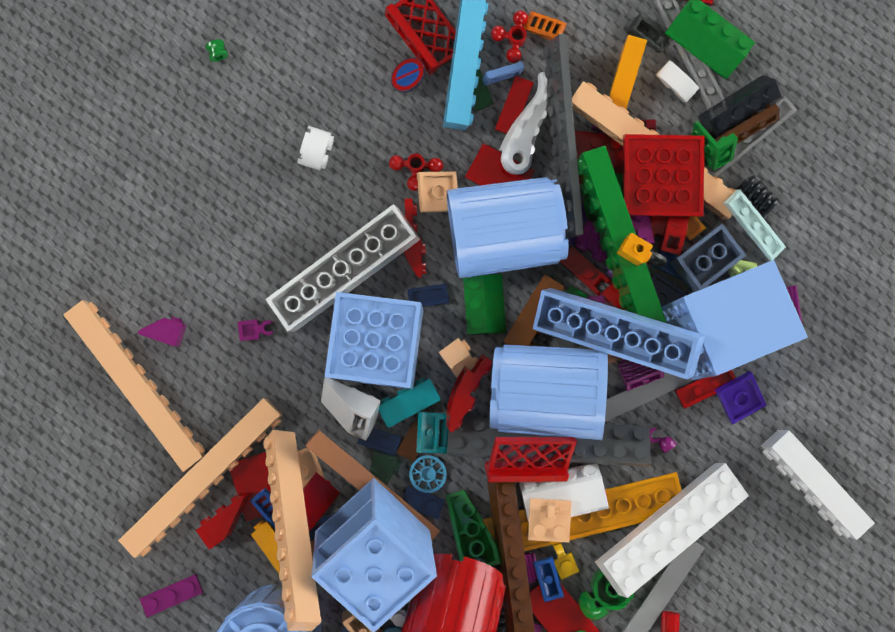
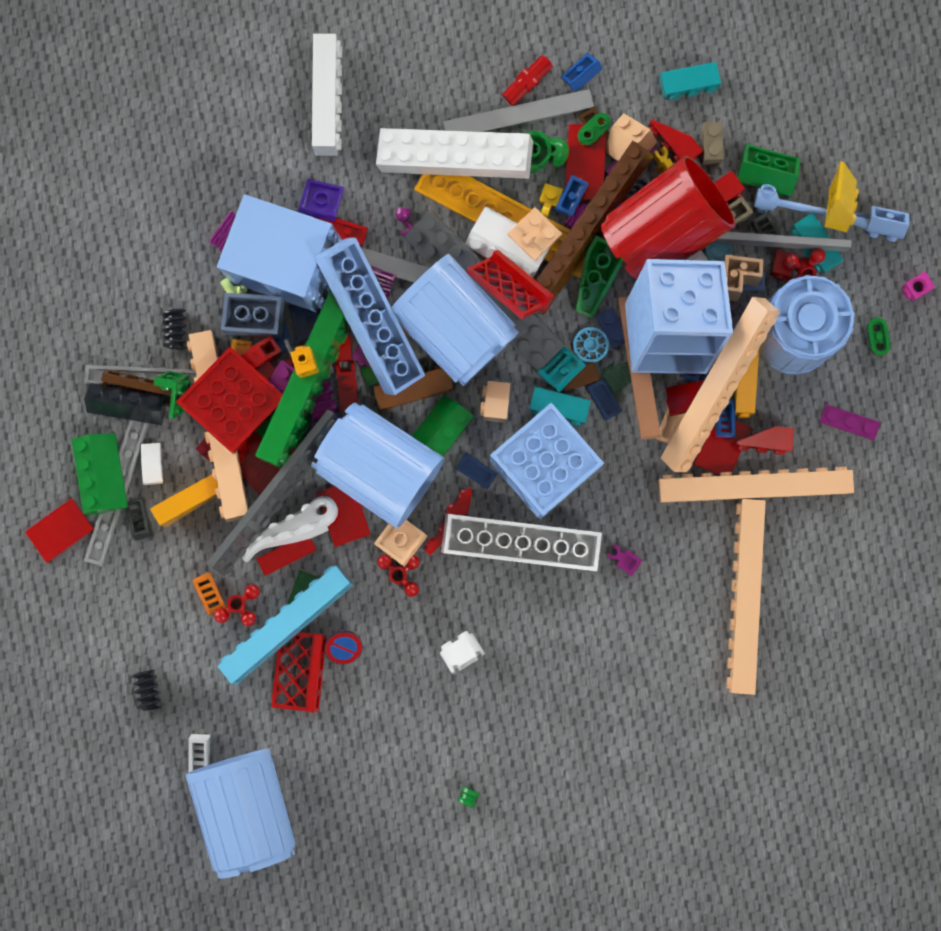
camera: 140 degrees left, 0 degrees up
magenta slope [137,316,187,347] -> none
white slope [321,377,381,441] -> none
red slope [446,354,493,433] -> none
medium blue tile [482,62,524,86] -> none
light aqua tile [723,190,786,261] -> none

